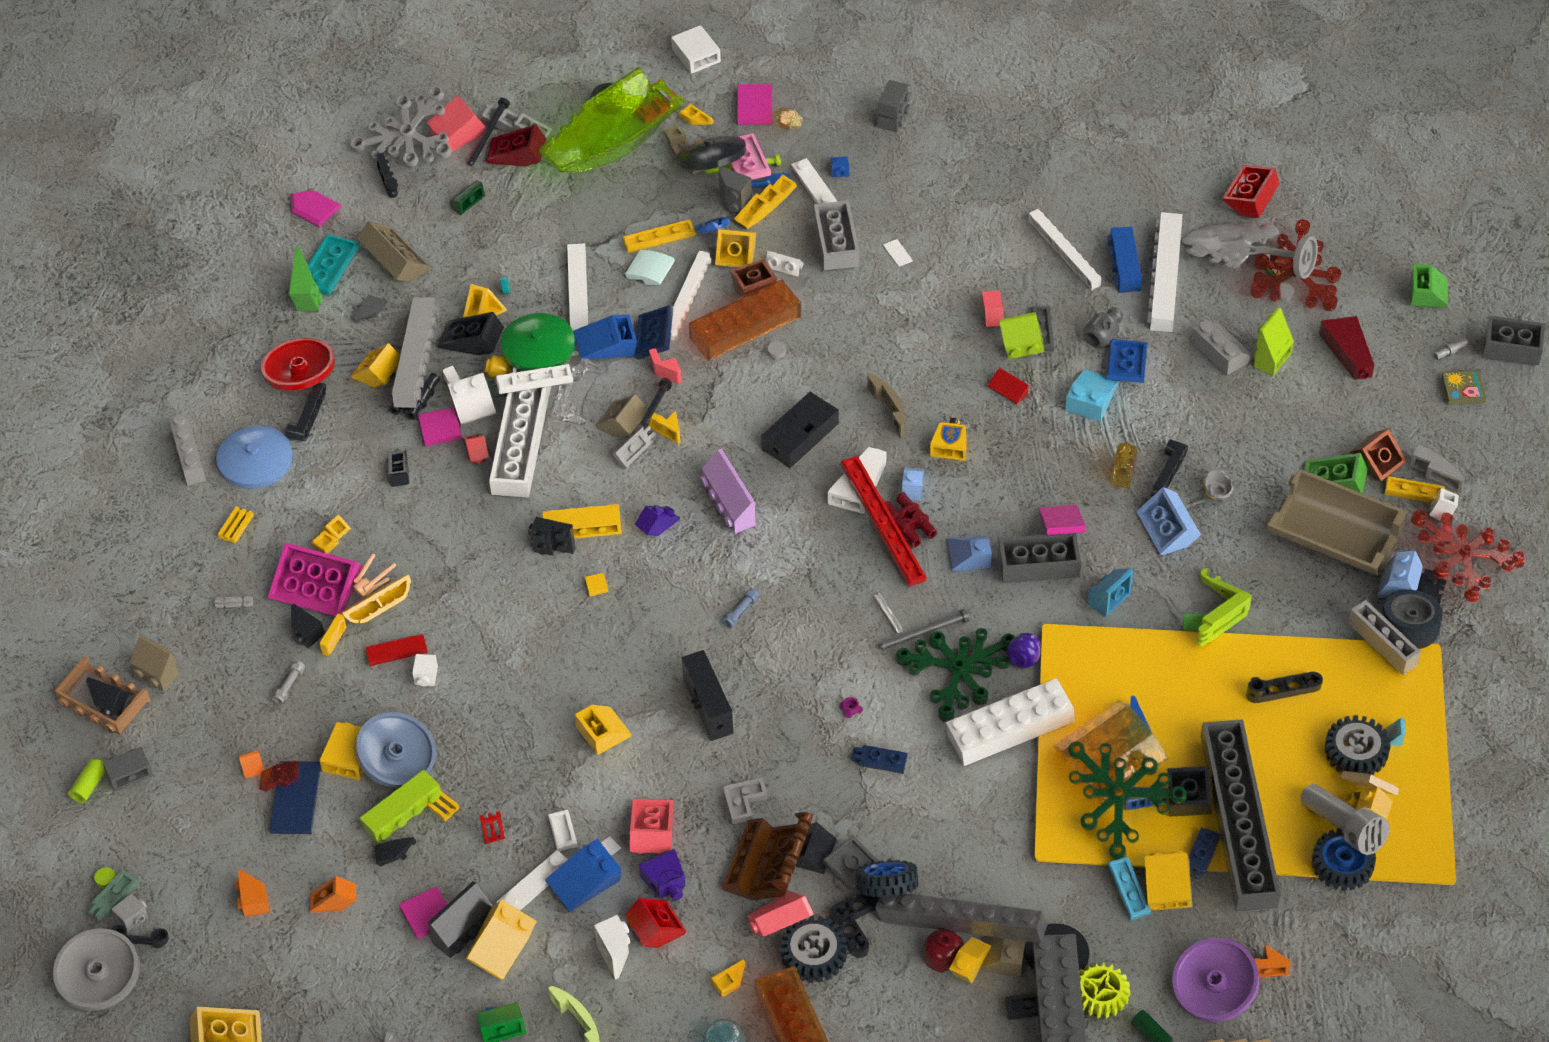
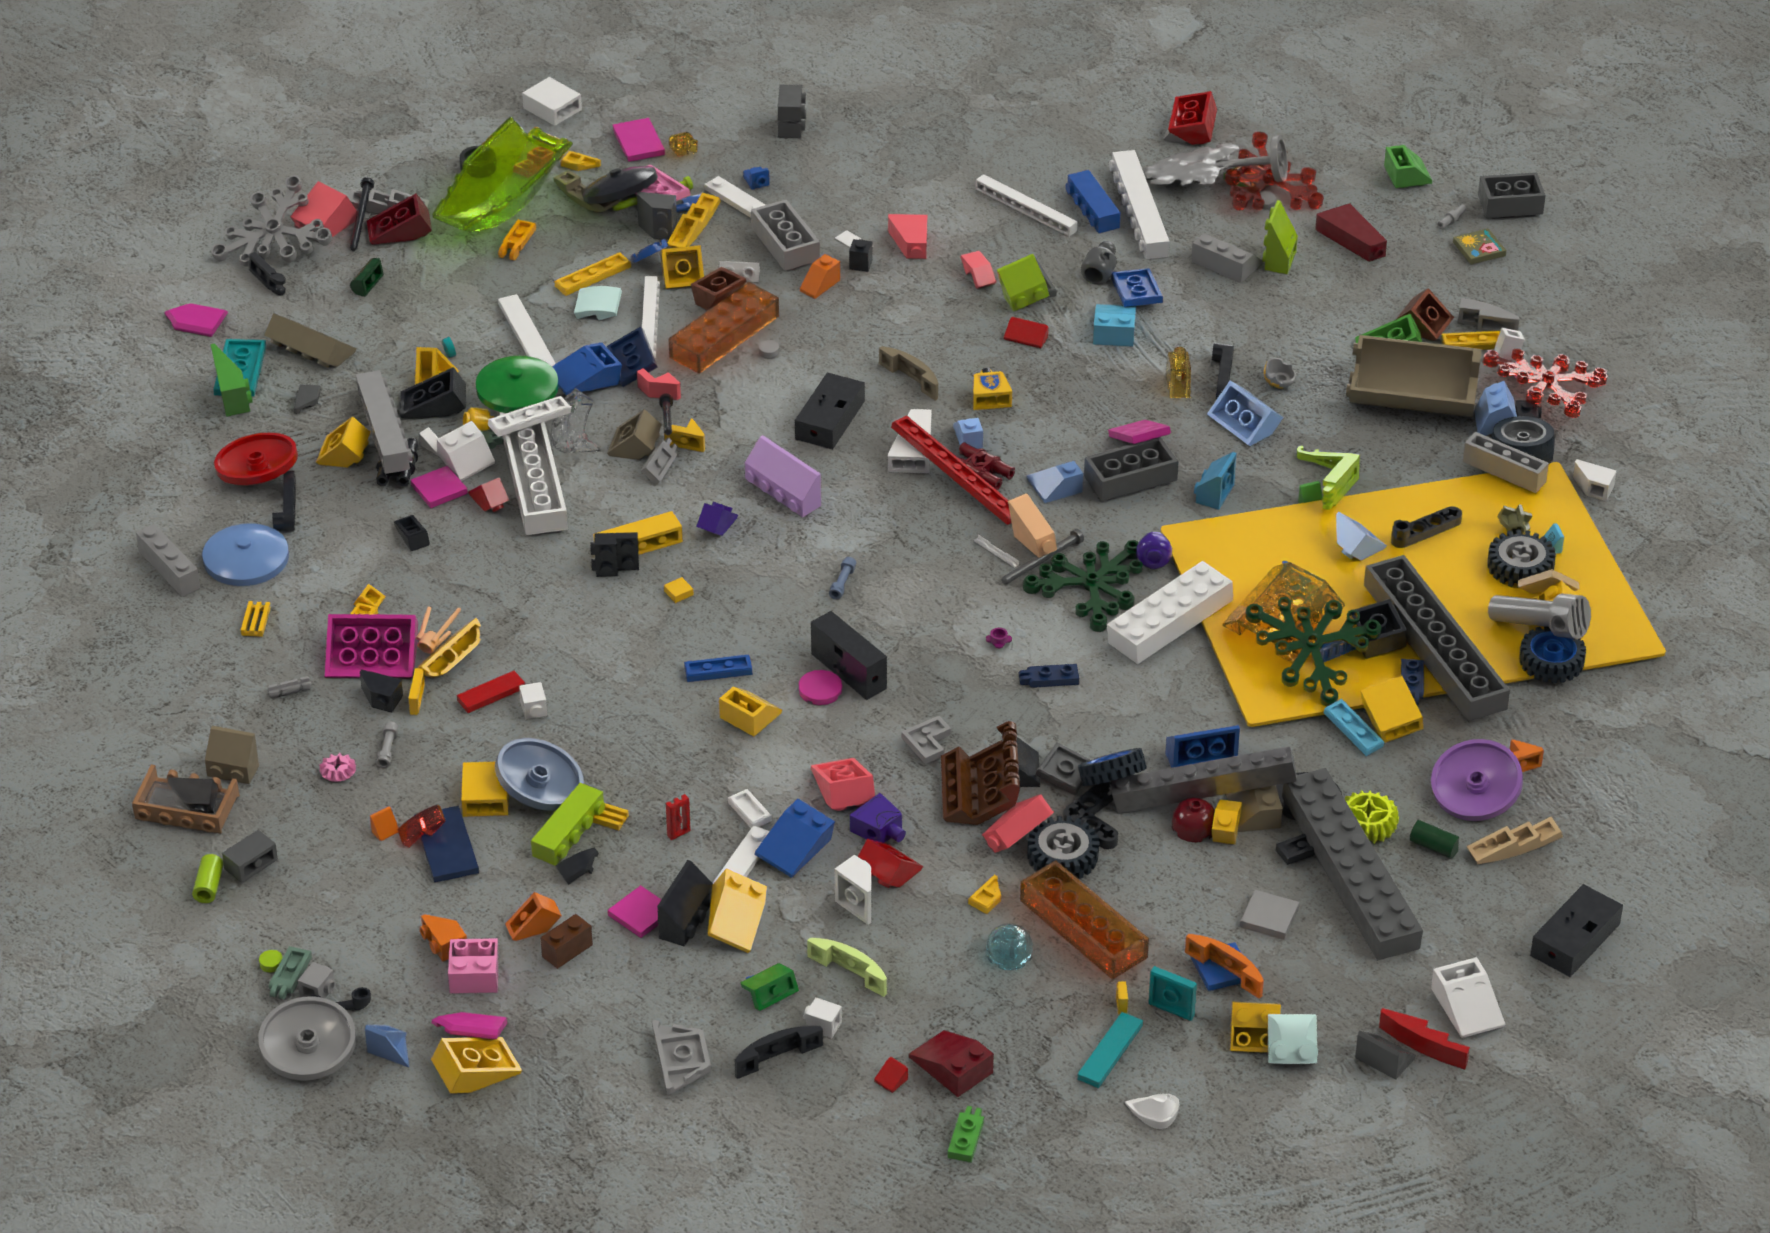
camera: 20 degrees left, 10 degrees down
none -> bright pink gear [320,753,356,782]
none -> medium blue slope [365,1025,409,1067]
none -> dark pink tile [432,1012,507,1040]
none -> bright pink slope [448,938,498,994]
none -> light orange hinge [498,219,537,260]
none -> reddish brown brick [540,914,593,969]
none -> blue tile [684,655,753,682]
none -> dark pink tile [798,670,842,705]
none -> orange slope [800,254,840,299]
none -> black brick [849,239,873,272]
none -> coral slope [888,214,927,259]
none -> light nougat slope [1008,493,1057,558]
none -> blue slope [1165,725,1240,768]
none -> light blue slope [1336,511,1387,560]
none -> olive piece [1497,504,1533,535]
none -> white slope [1573,459,1616,501]

